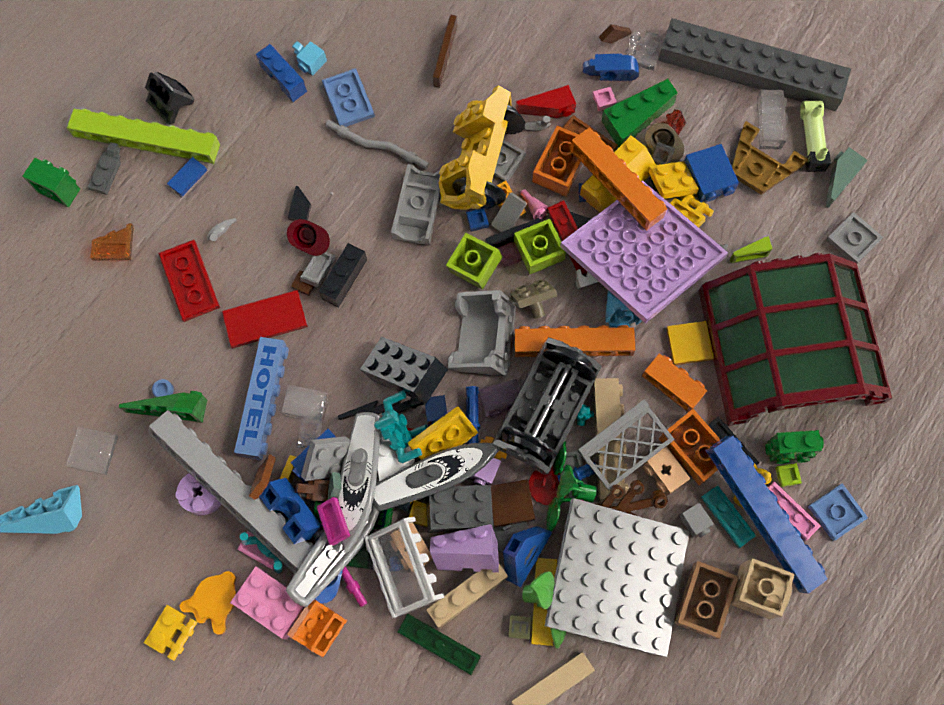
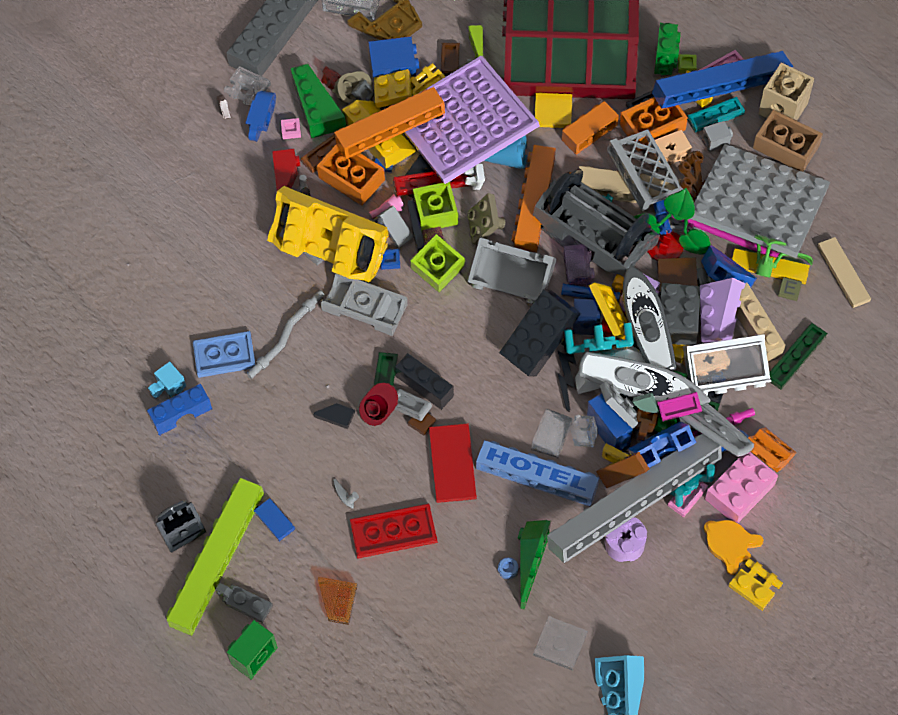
camera: 80 degrees left, 10 degrees down
reddish brown tile [433,15,457,88] -> none
medium blue tile [807,483,868,541] -> none
none -> dark green tile [373,352,398,387]
none -> reddish brown tile [441,43,460,76]

